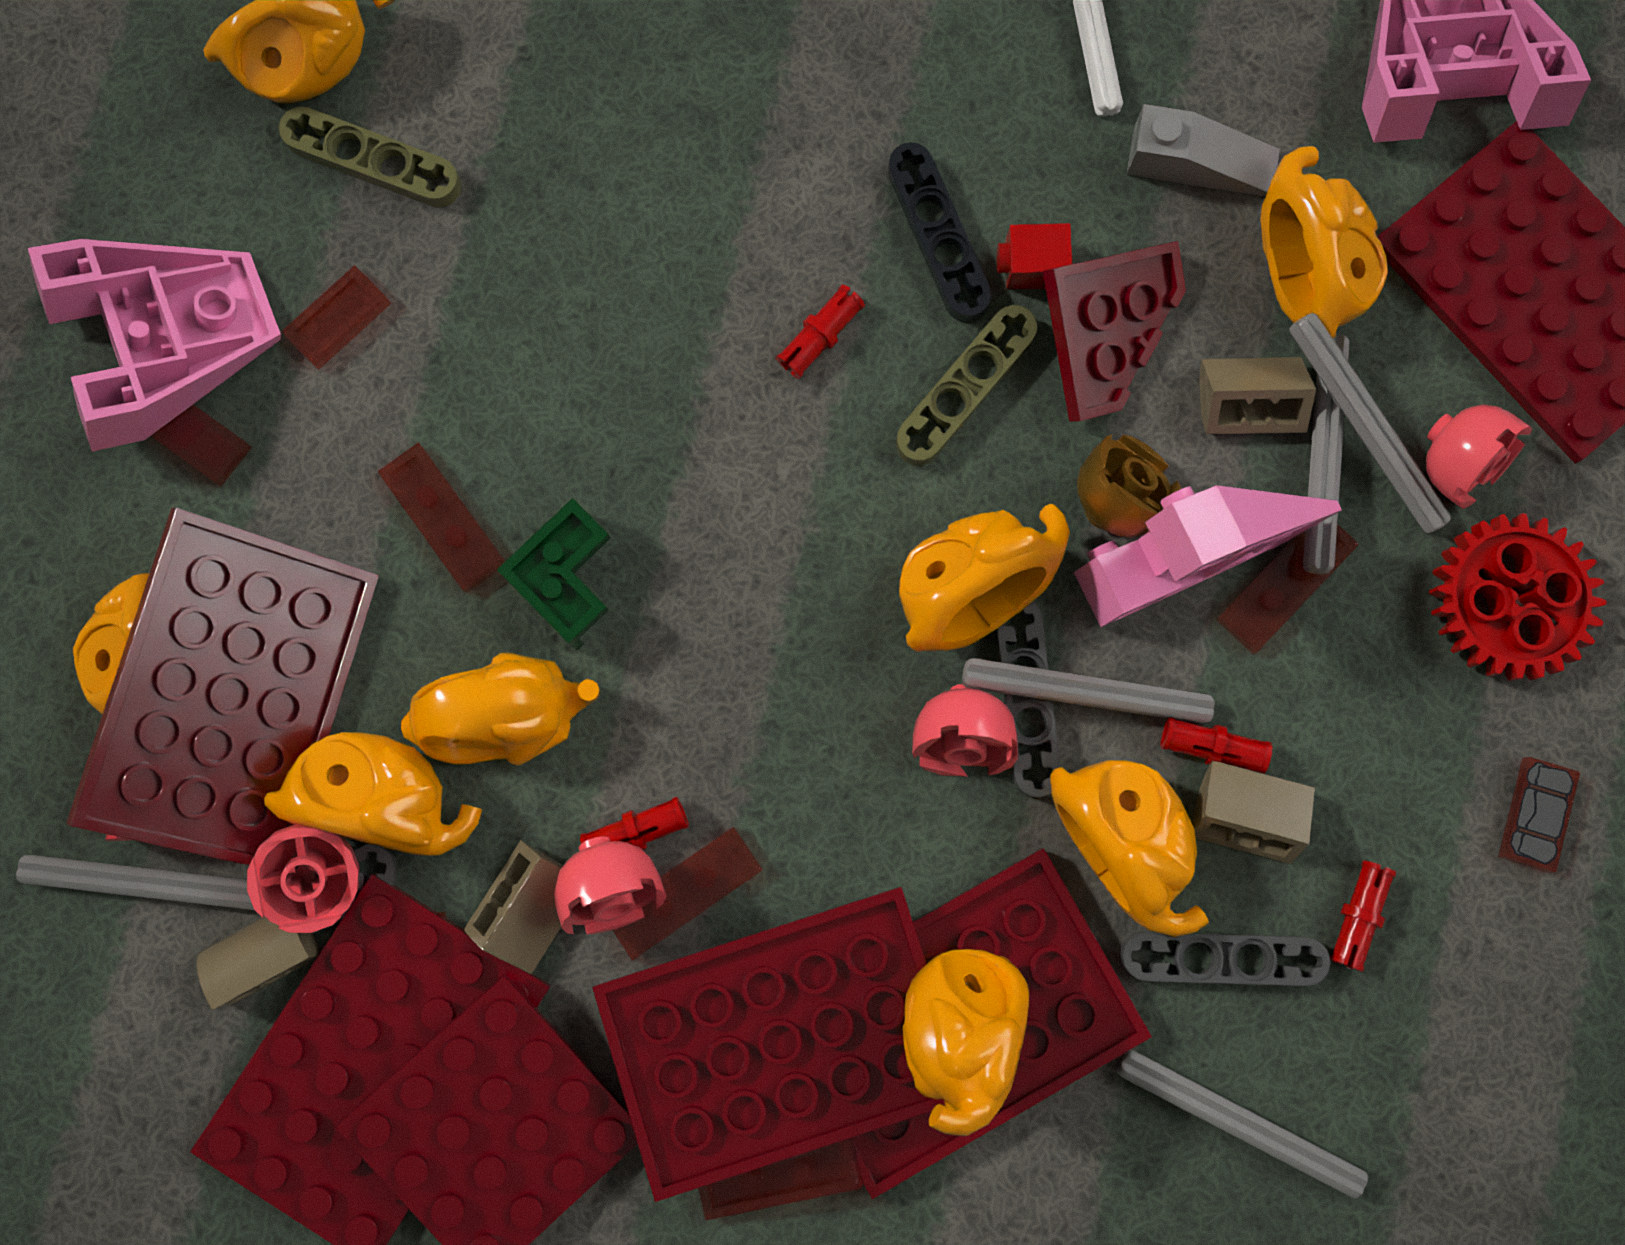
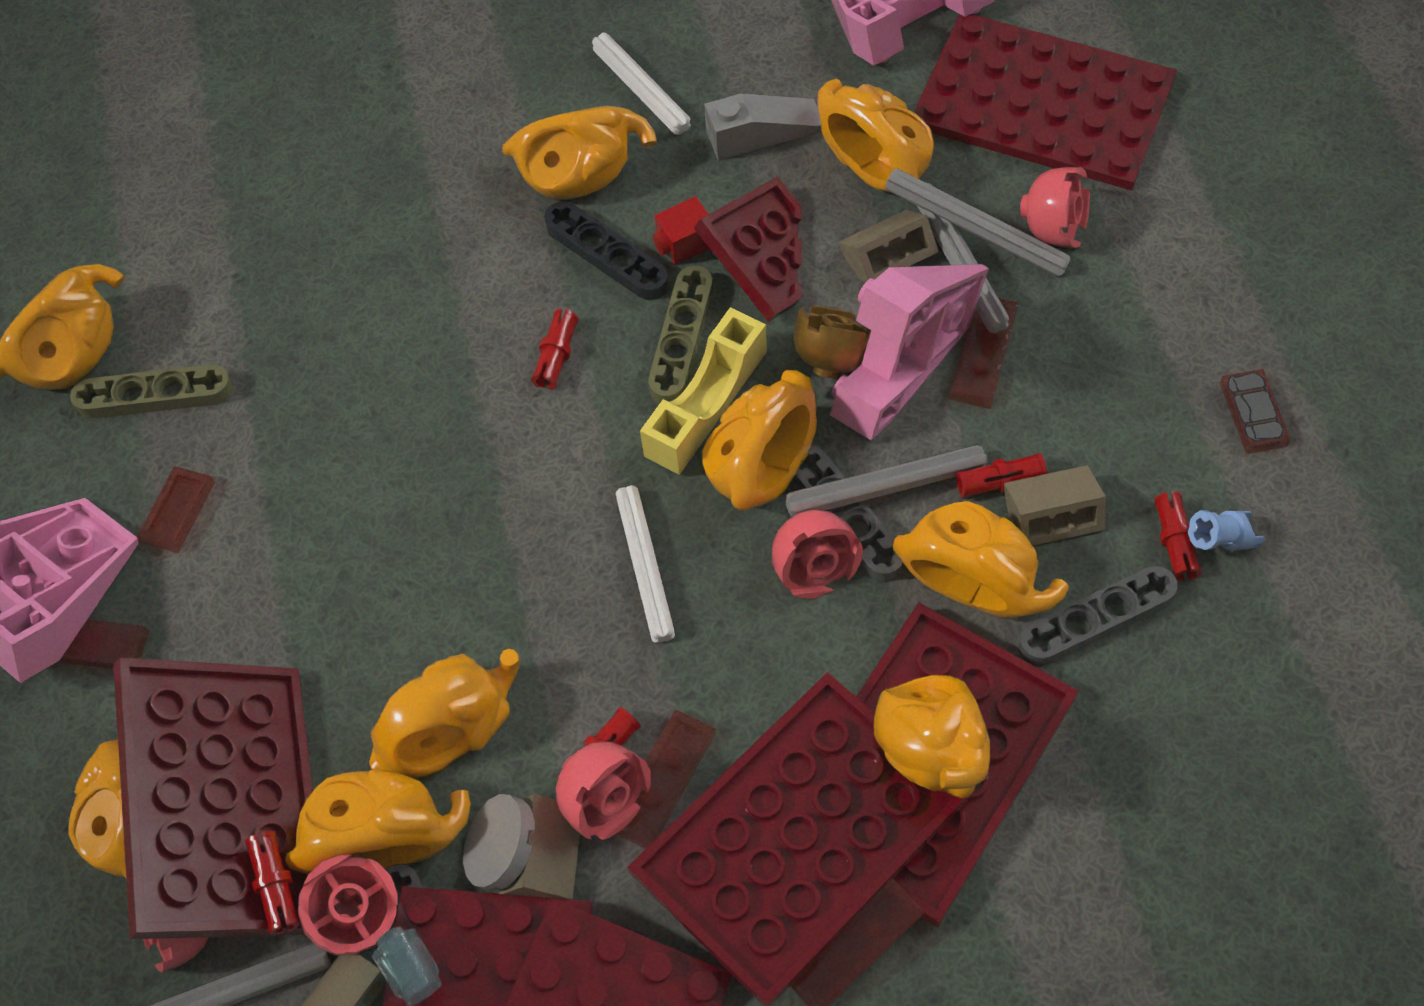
camera: 25 degrees left, 20 degrees down
clear red tile [377,442,505,593] -> none
dark green panel [497,498,611,651] -> none
light grey axle [1117,1050,1368,1199] -> none
red gear [1429,513,1607,681] -> none
none -> red pin [244,831,301,935]
none -> clear light blue brick [372,926,442,1006]
none -> light grey tile [463,794,535,891]
none -> light orange piece [502,106,657,201]
none -> white axle [616,485,675,643]
none -> light yellow arch [640,307,767,475]
none -> light blue piece [1188,510,1266,550]

